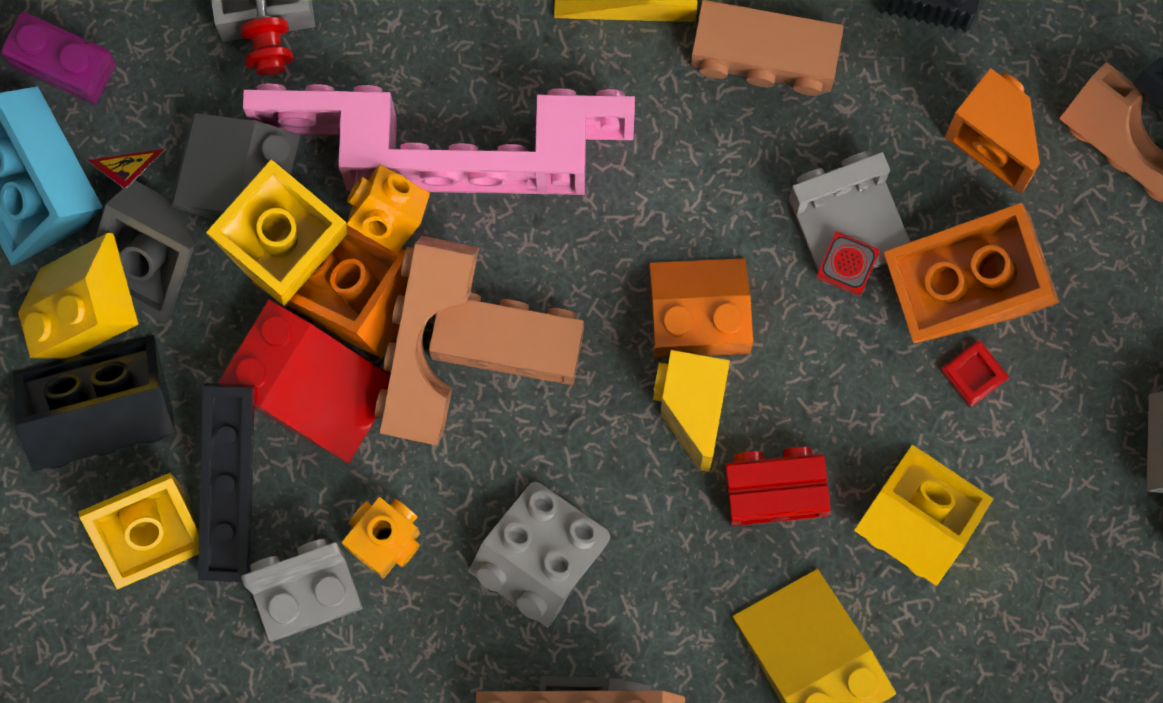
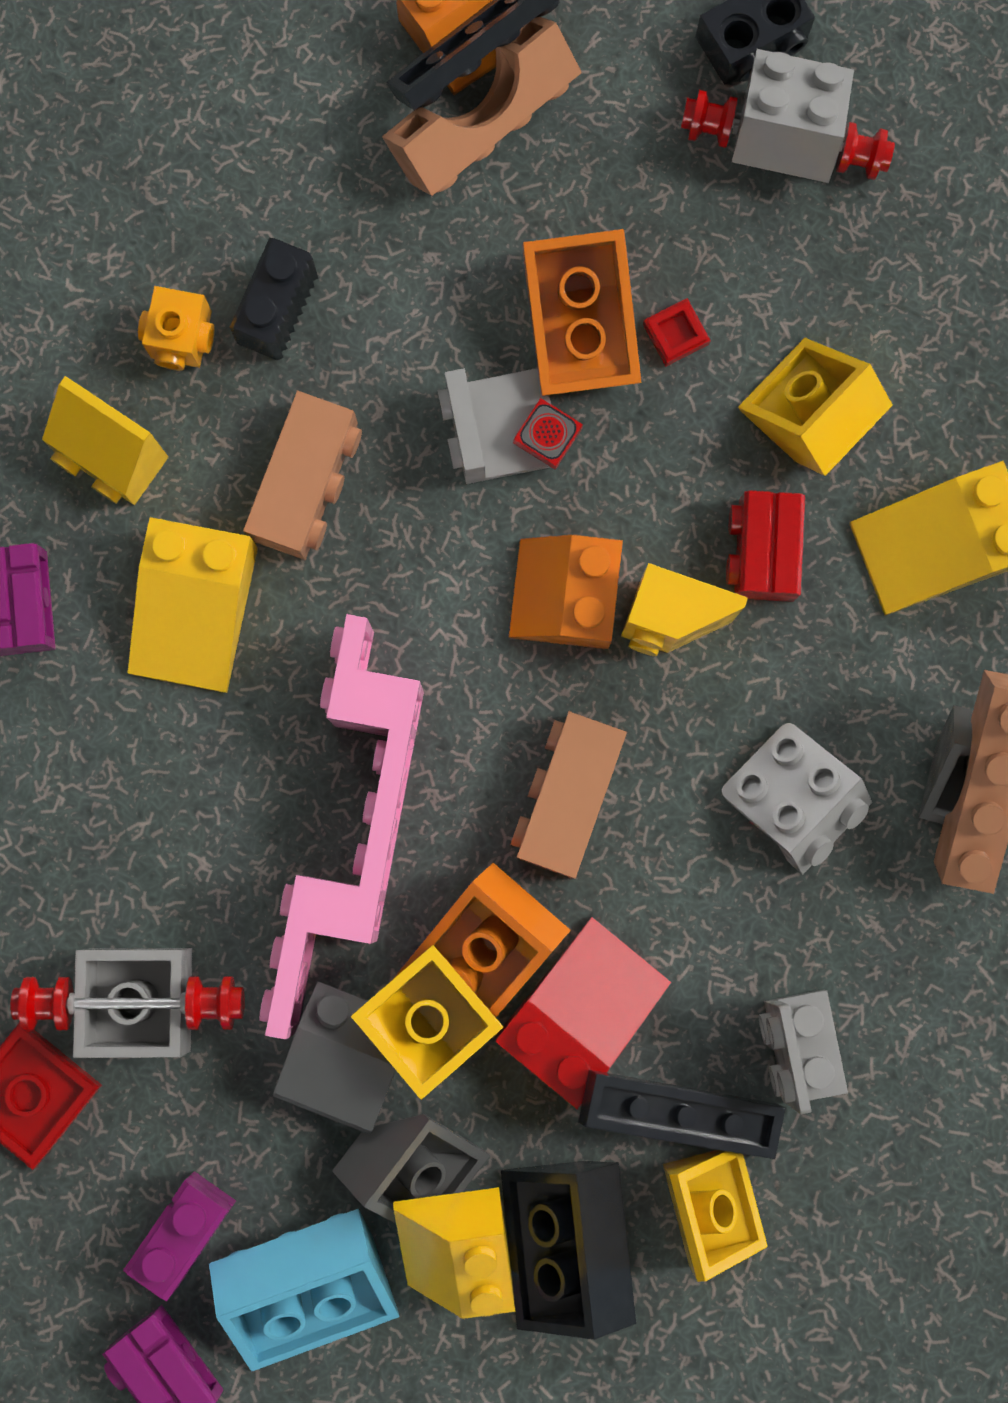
camera: 85 degrees left, 5 degrees up
sticker [87,148,166,188] -> none
light orange brick [341,497,420,579] -> none
light orange brick [346,164,430,253] -> none
nougat arch [375,236,479,445] -> none
orange slope [944,68,1040,195] -> none

